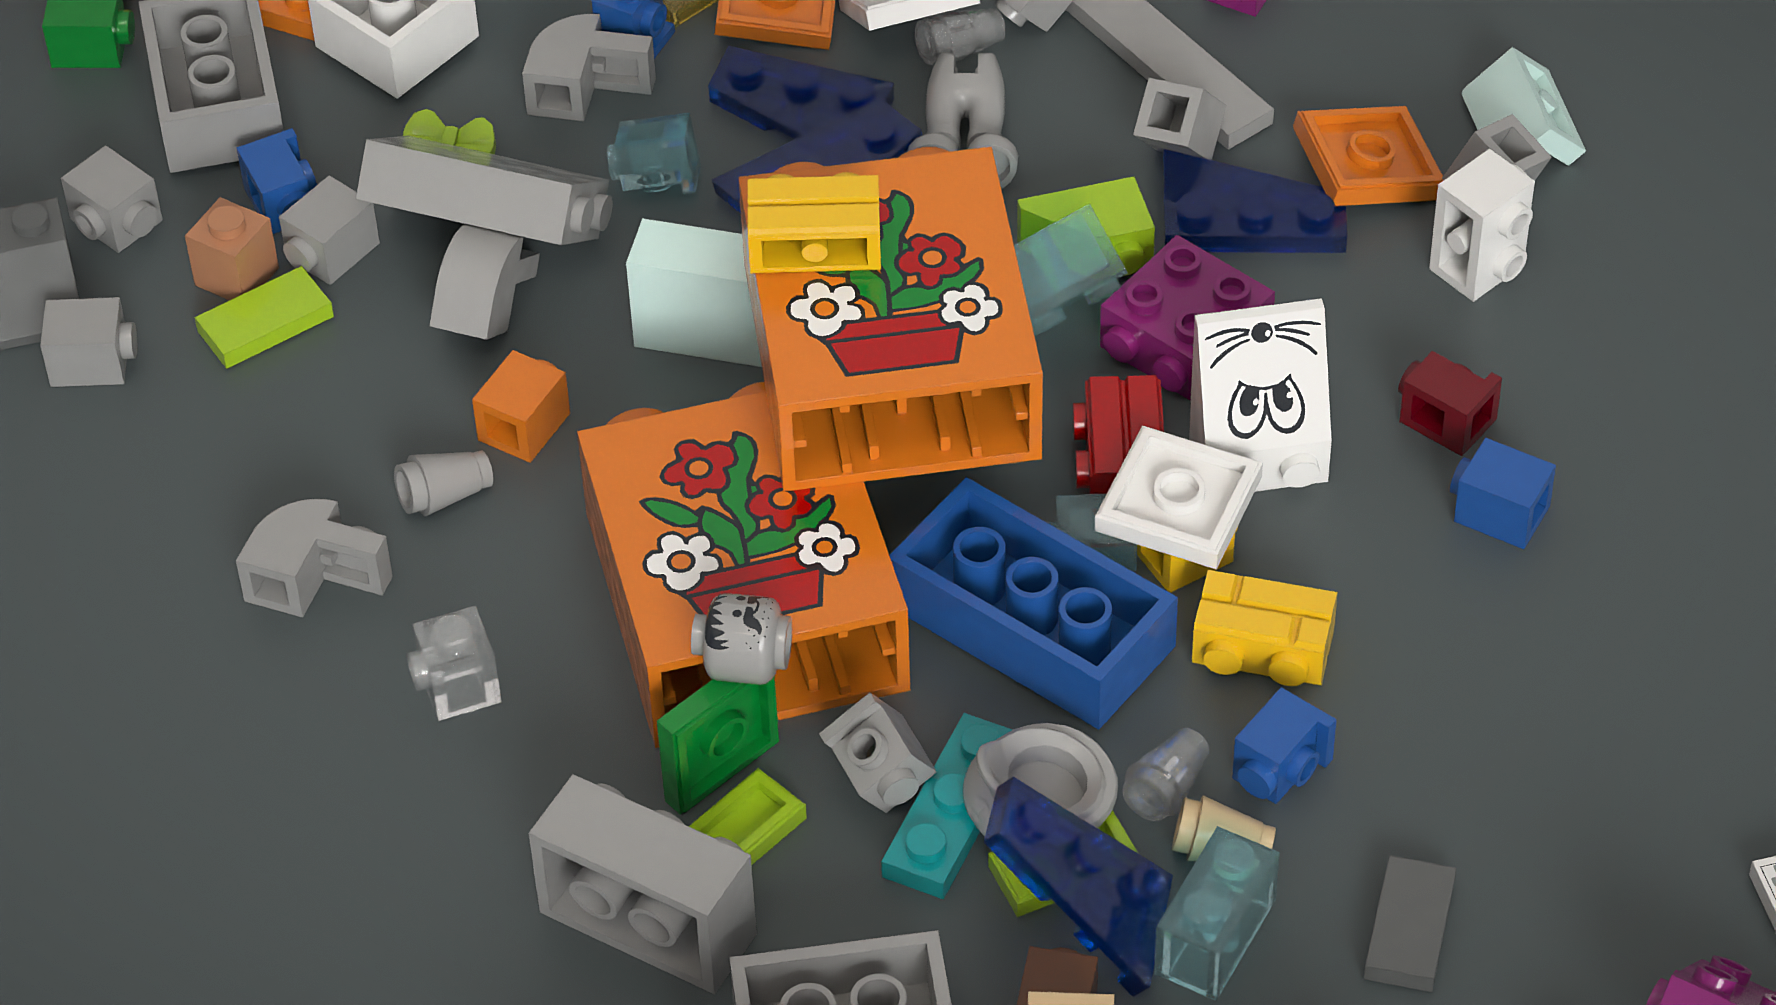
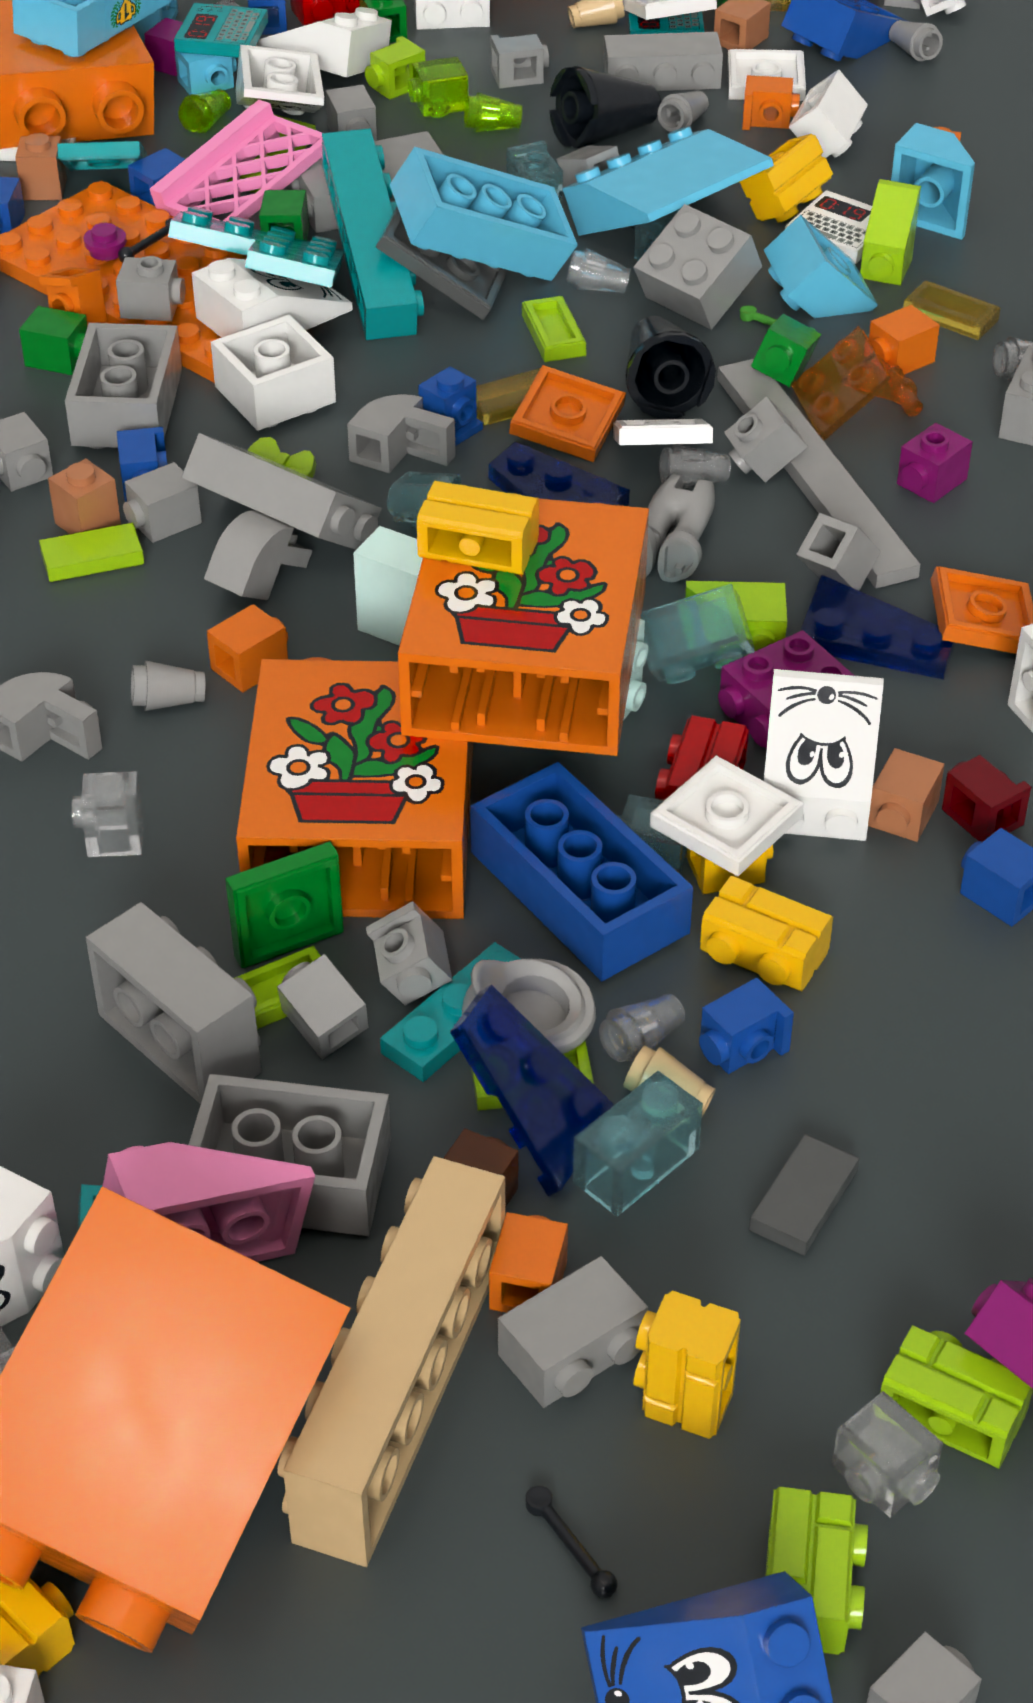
camera: 15 degrees right, 5 degrees down
light grey head [691,593,792,685] -> none
none -> light grey brick [277,954,369,1060]
none -> nougat brick [868,748,945,842]

